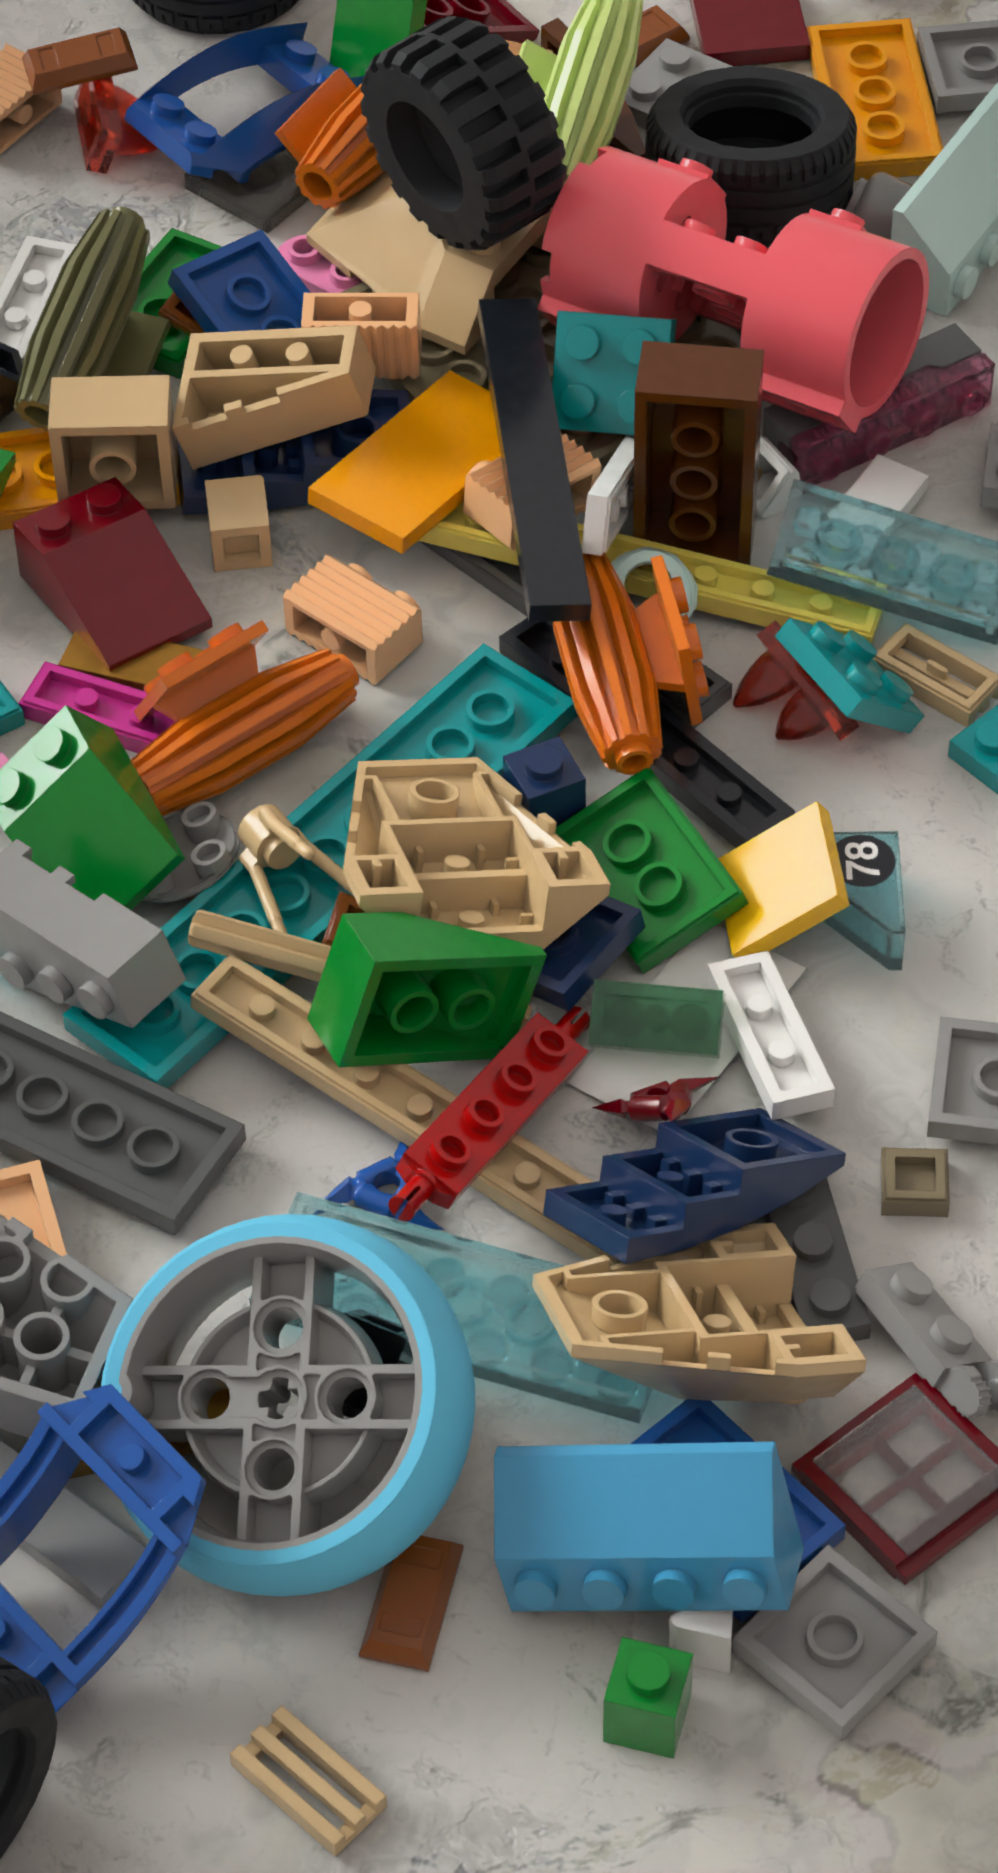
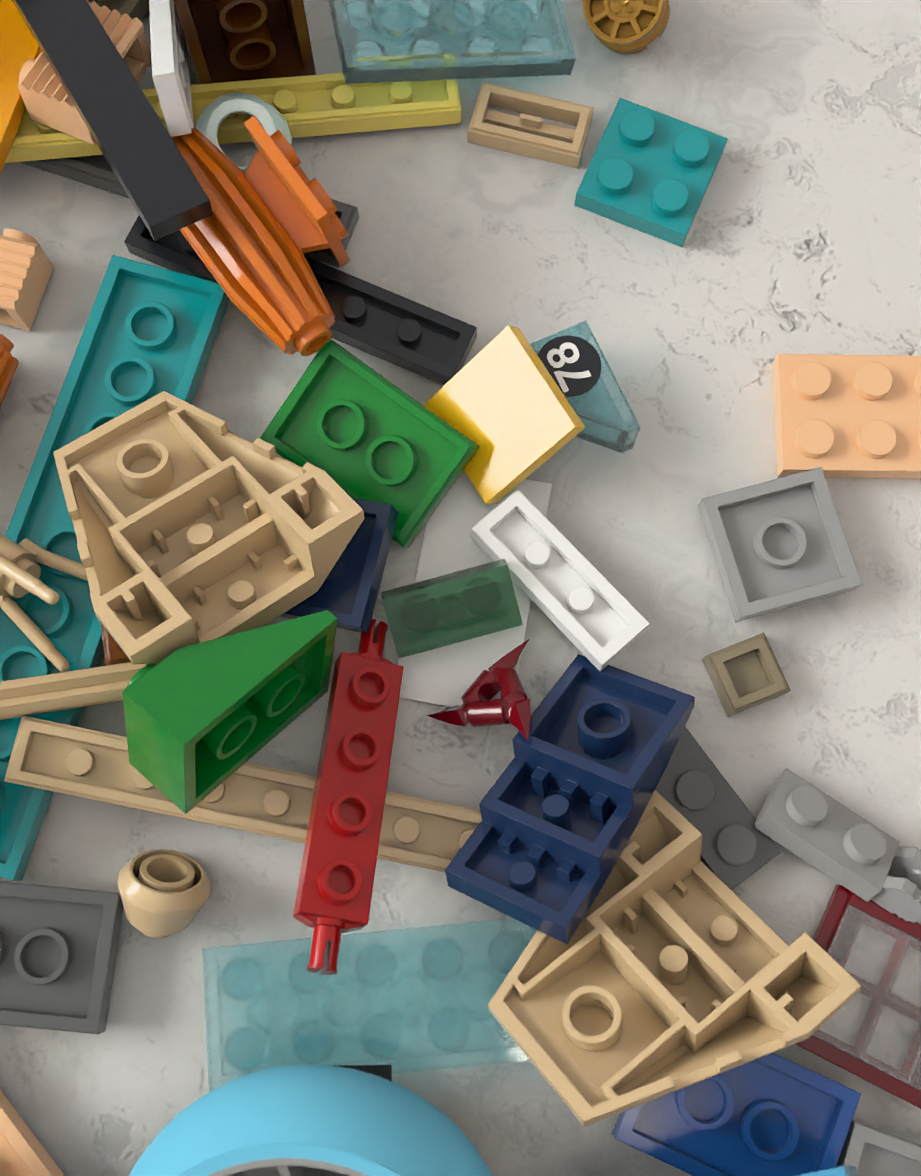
camera: 25 degrees left, 25 degrees up
blue piece [314,1141,445,1230] -> none
dark blue brick [503,736,586,827] -> none
clear red tile [733,620,859,741] -> none
teal plate [775,618,925,734] -> none
none -> tan cone [117,849,211,938]

